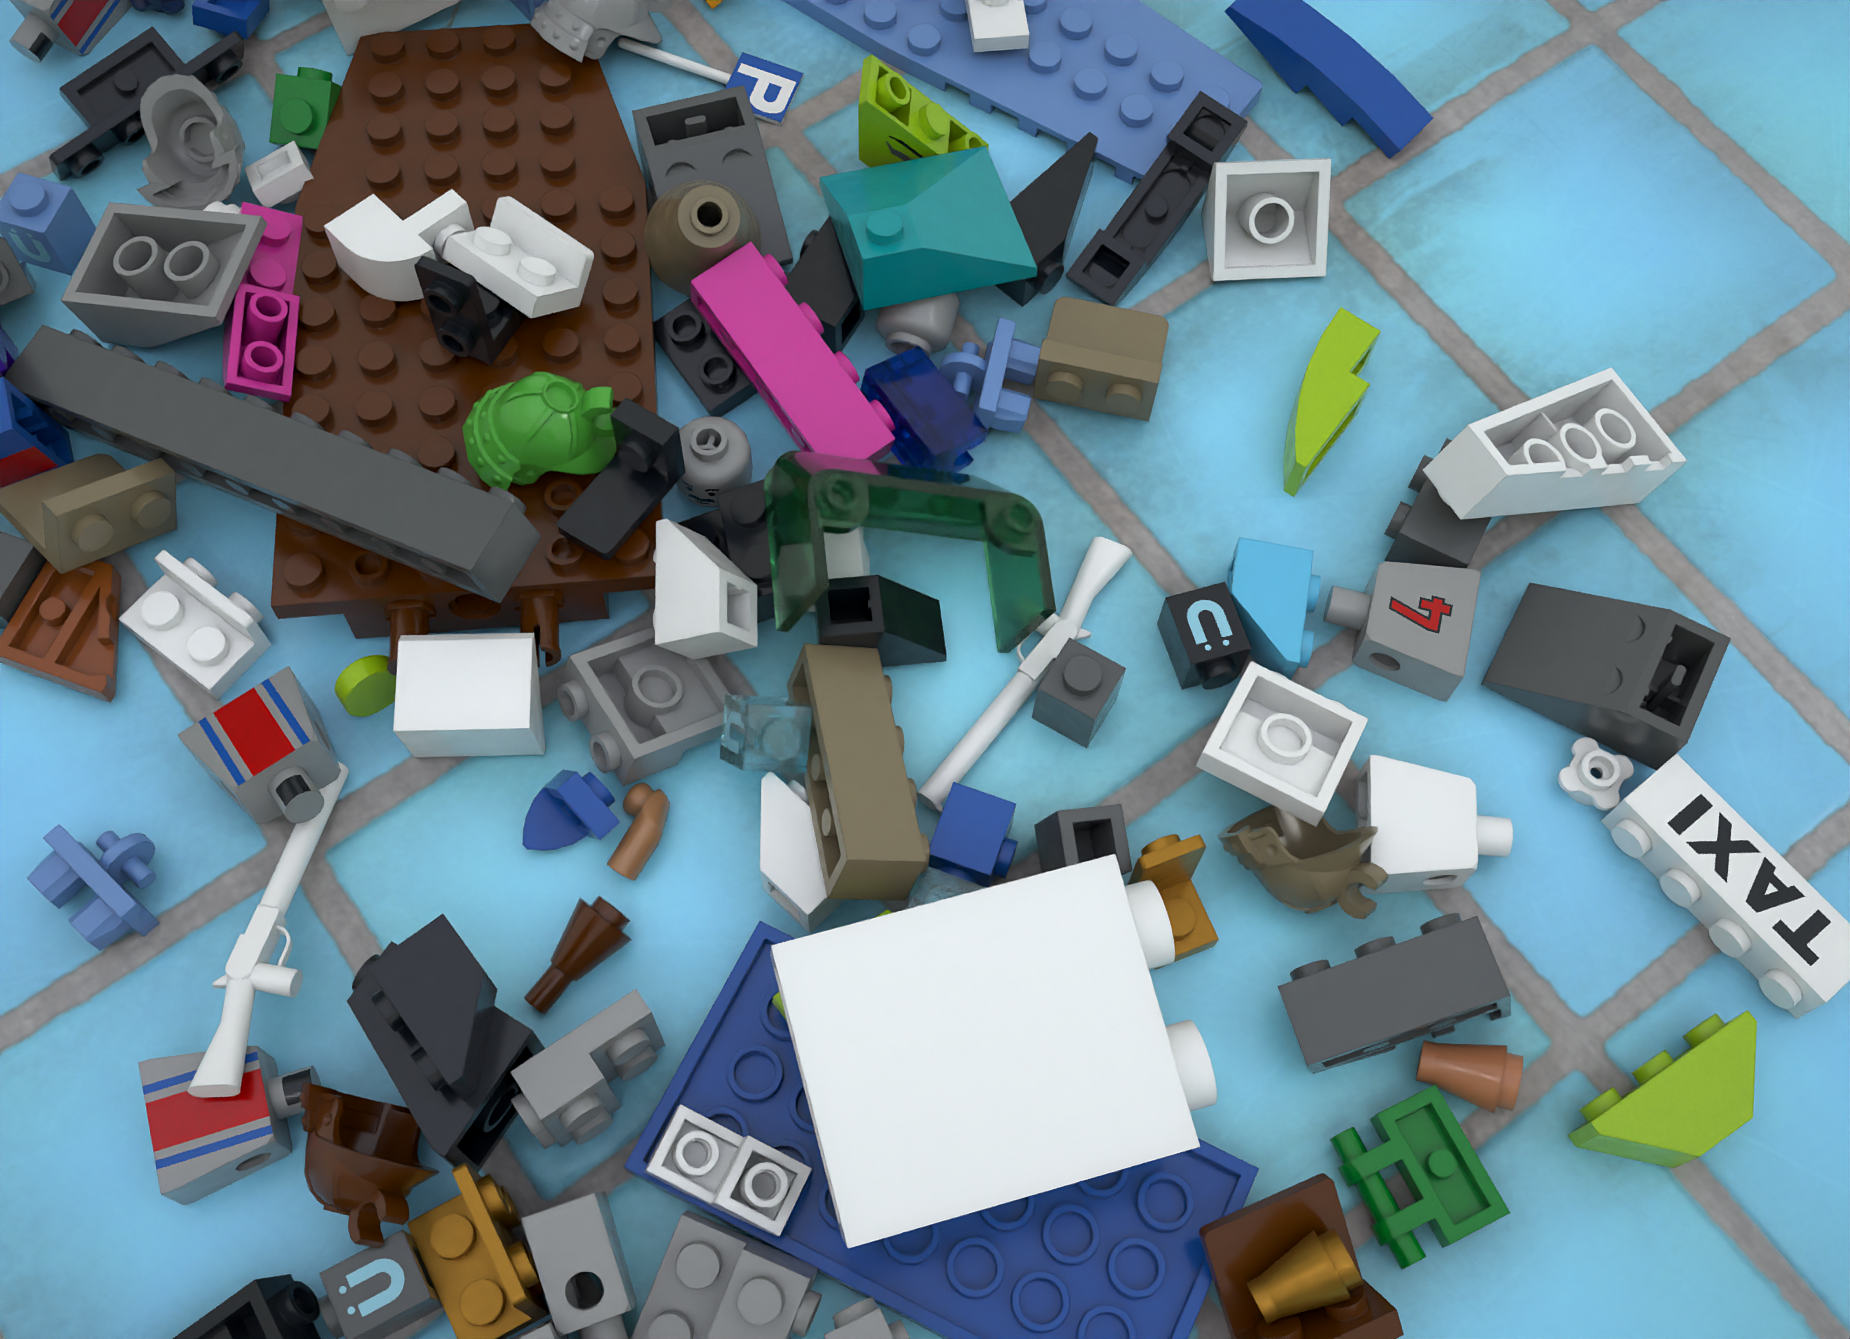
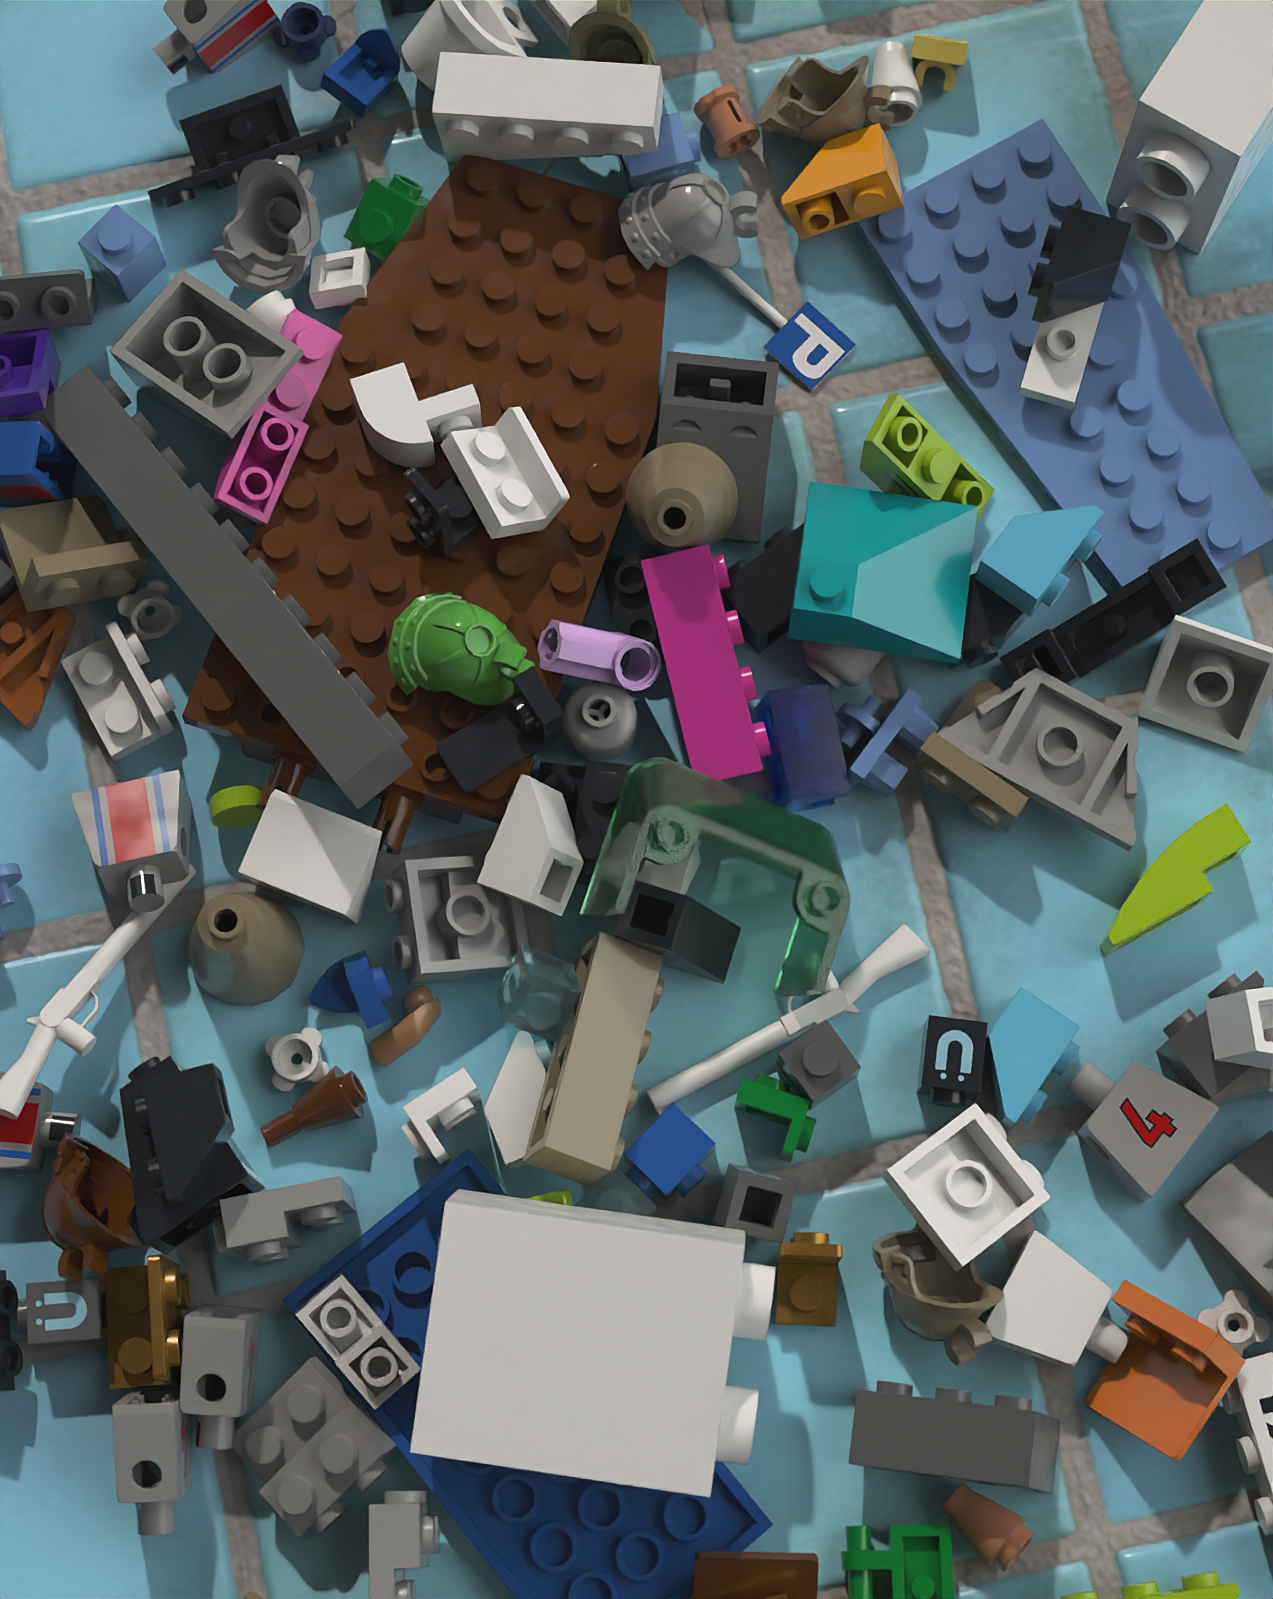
camera: 30 degrees right, 10 degrees up
none -> white plate [116,578,182,641]
none -> dark tan cone [188,891,305,1007]
none -> white plate [265,1027,329,1092]
none -> white bracket [401,1067,481,1166]
none -> lavender piece [537,619,661,691]
none -> green bracket [734,1074,817,1163]
none -> light grey wing [938,668,1138,852]
none -> medium azure slope [975,505,1104,617]
none -> orange bracket [1084,1280,1246,1462]

